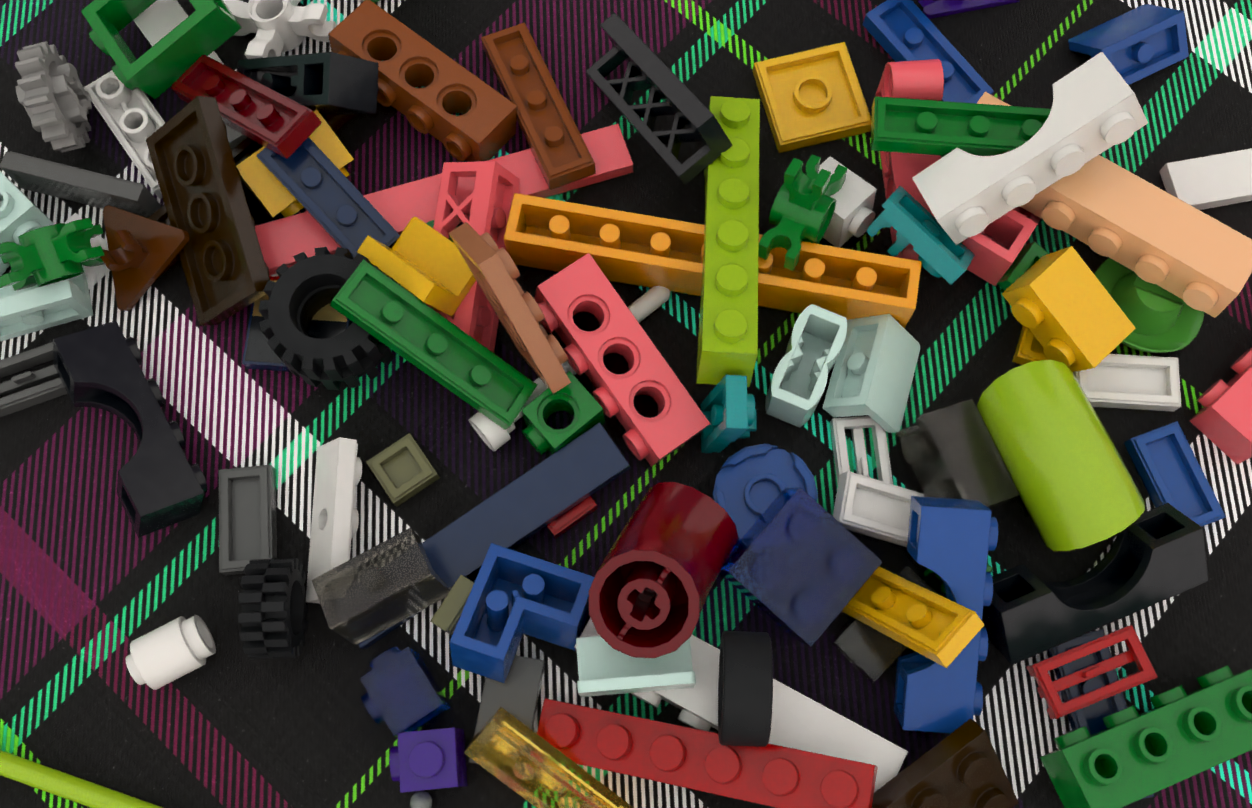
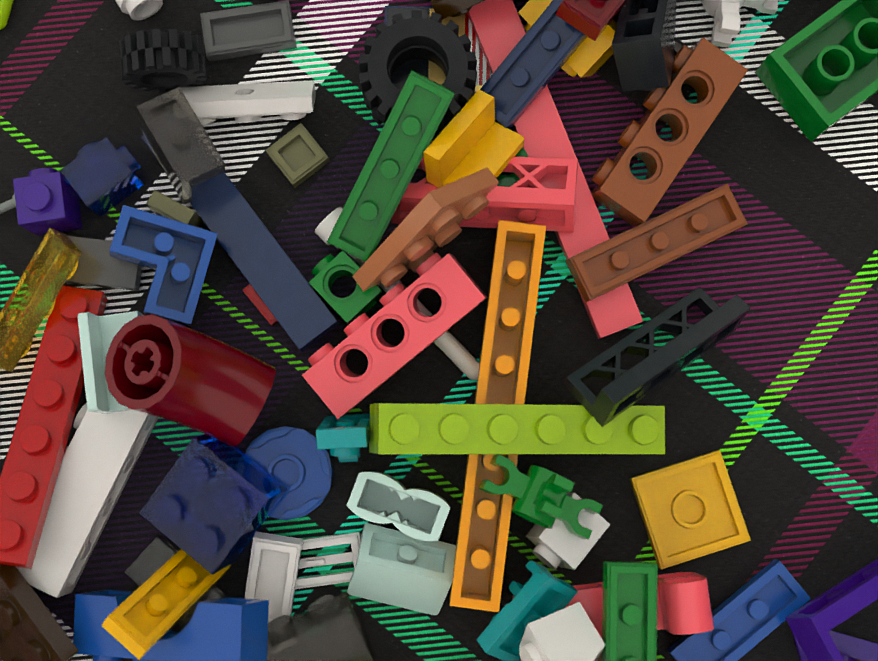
camera: 85 degrees right, 10 degrees up
black tyre [718,631,773,747] -> none

